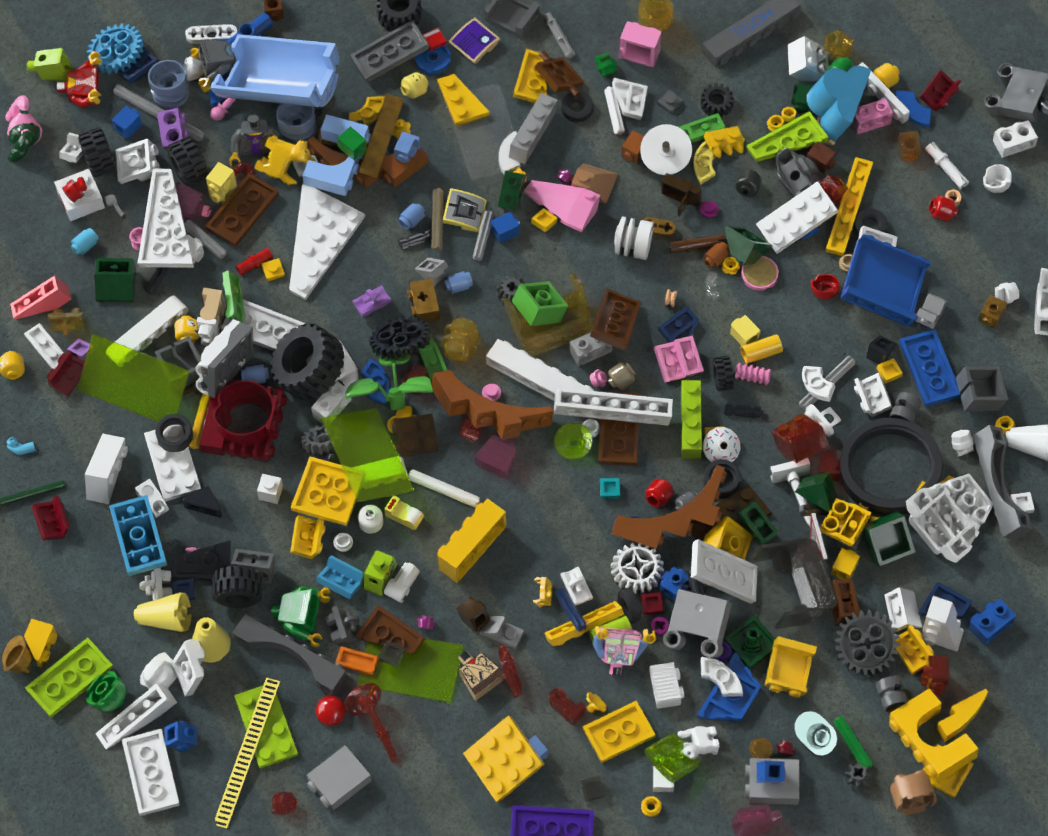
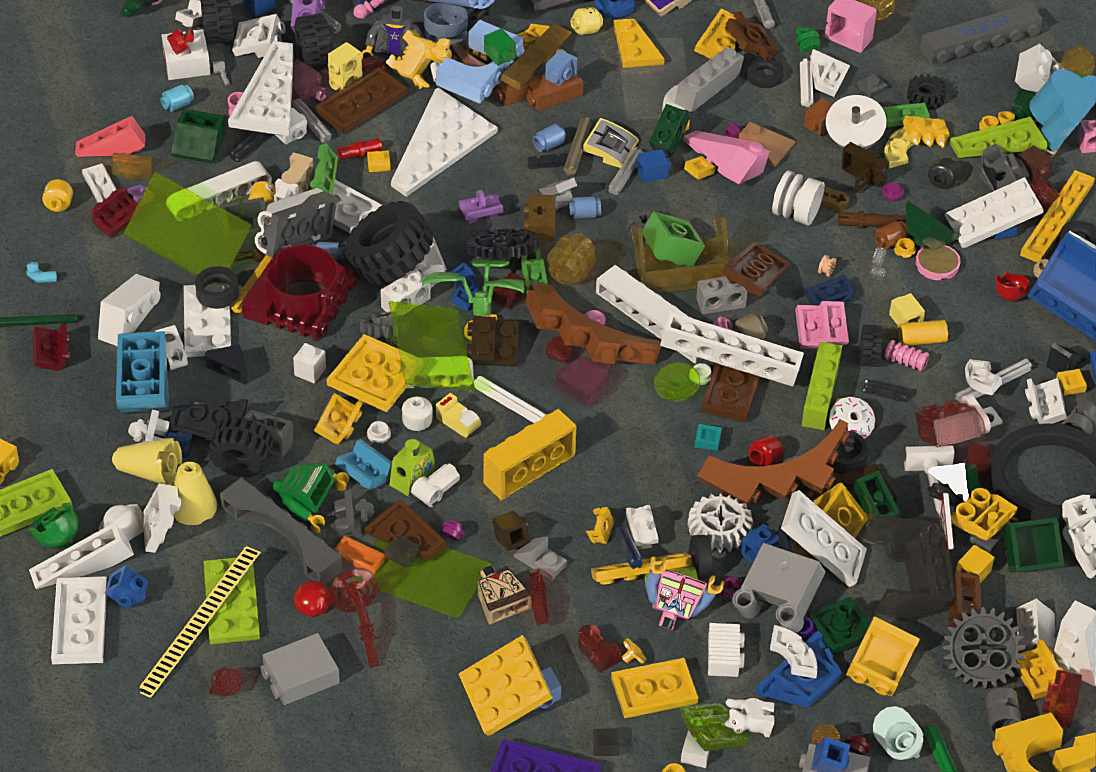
camera: 10 degrees right, 15 degrees down
dark red plate [641,592,663,615] -> none

